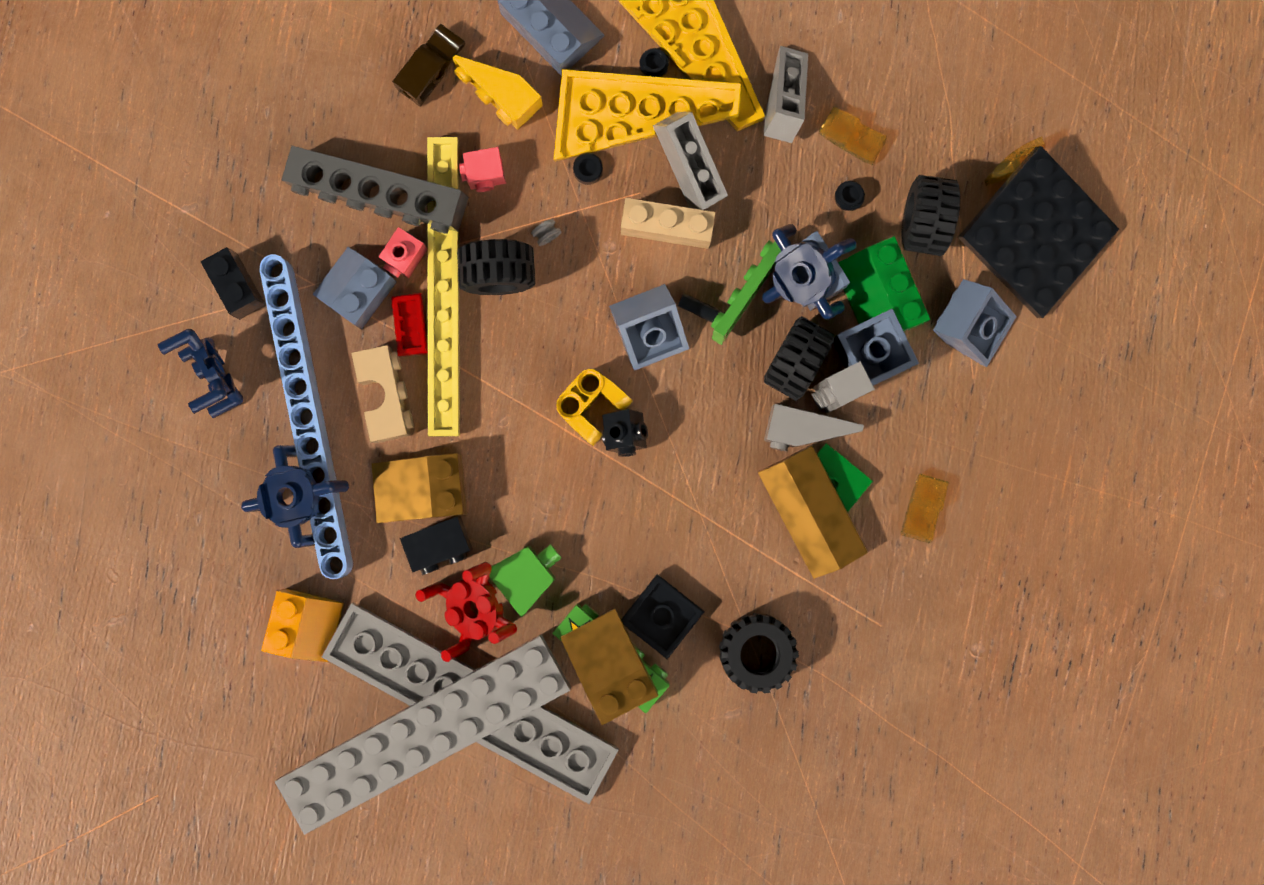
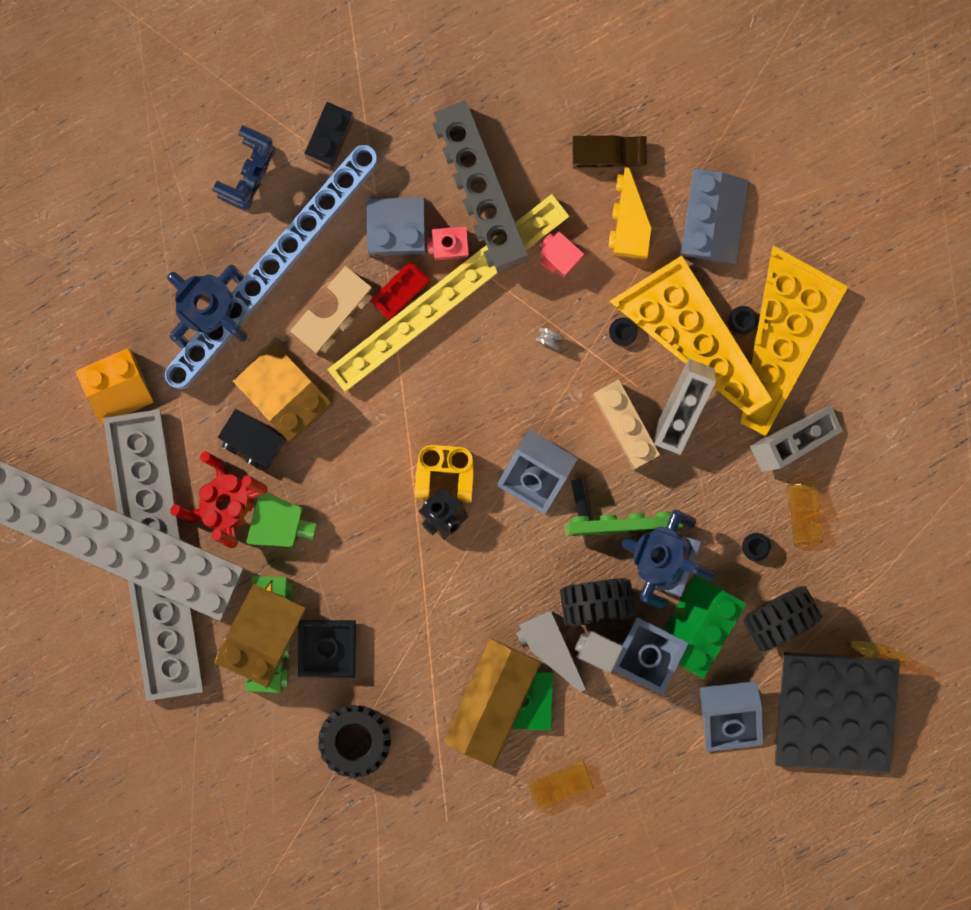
camera: 65 degrees right, 0 degrees up
black tyre [457,239,535,295] -> none

